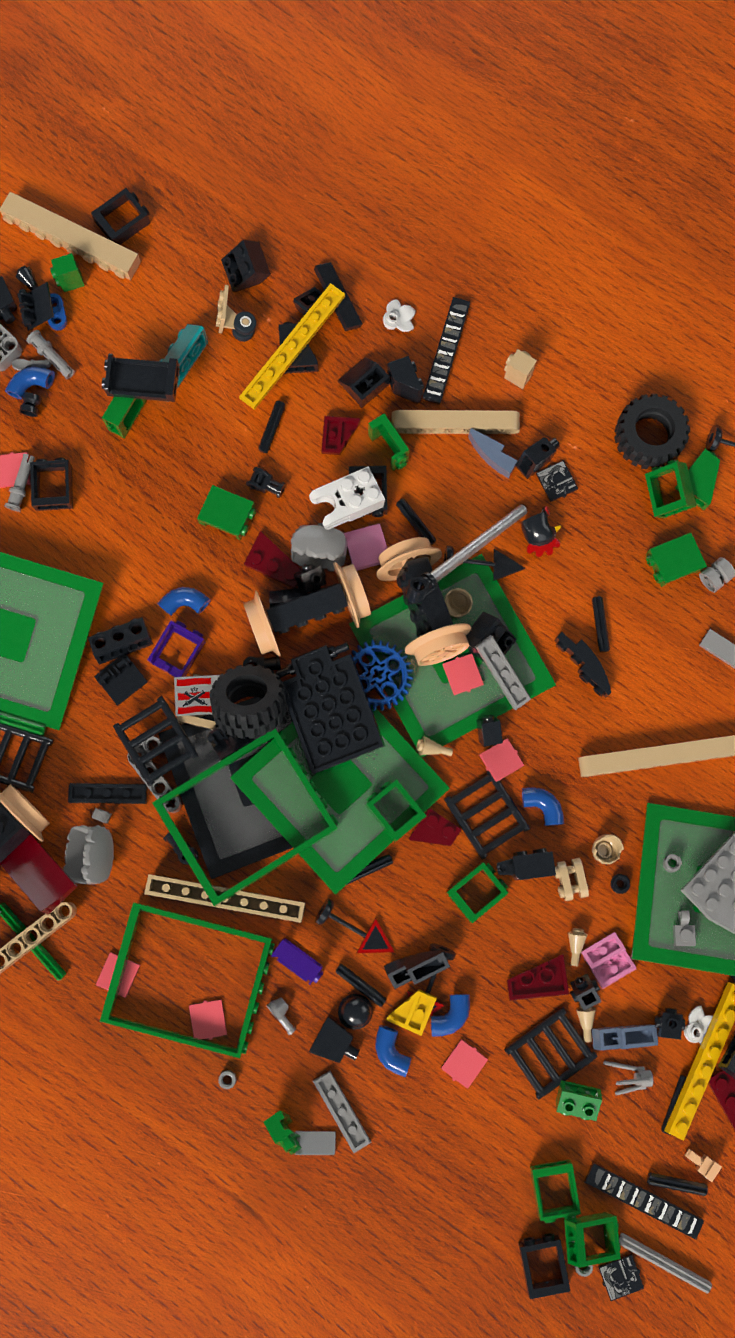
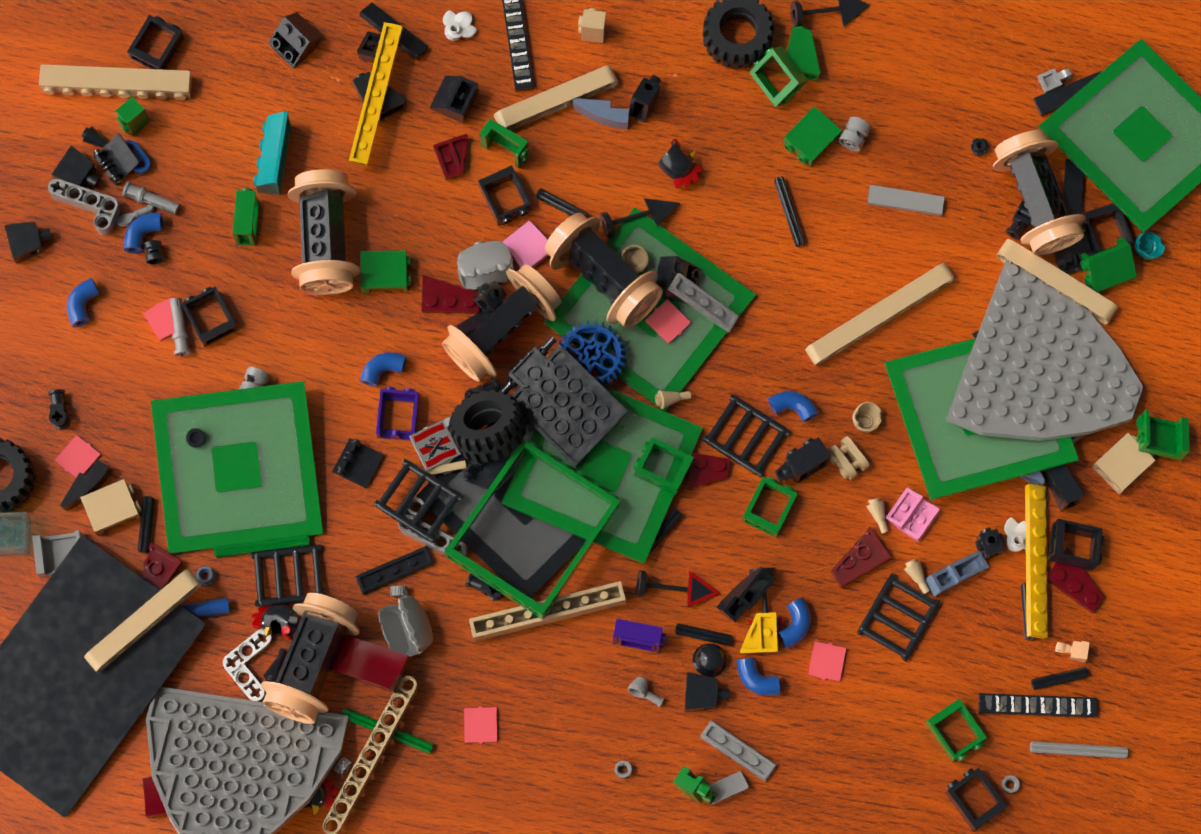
camera: 25 degrees left, 5 degrees down
black brick [88,617,153,665] -> none
green door [100,902,275,1058] -> none
black panel [102,353,180,402] -> none
coral piece [189,999,227,1040] -> none
plate [216,285,257,342] -> none
black connector [246,467,286,498] -> none
black axle [258,400,285,453] -> none
white brick [309,466,385,530] -> none
black slope [387,356,424,404] -> none
flat silver piece [405,505,527,604] -> none
black brick [476,715,503,746] -> none
coral piece [479,738,524,782] -> none
piece [536,460,578,502] -> none
black slope [554,632,611,698] -> none
green brick [556,1080,602,1121] -> none
green window [564,1212,621,1268] -> none
black brick [570,974,602,1010] -> none
black axle [592,596,610,652] -> none
piece [598,1254,644,1301] -> none
light grey plant [603,1061,653,1095] -> none
black plate [610,874,630,894] -> none
light grey axle [662,854,682,873] -> none
light grey plate [673,911,696,946] -> none
none -> light grey wheel [239,366,271,389]
none -> brick [288,169,360,295]
none -> black axle [774,176,805,247]

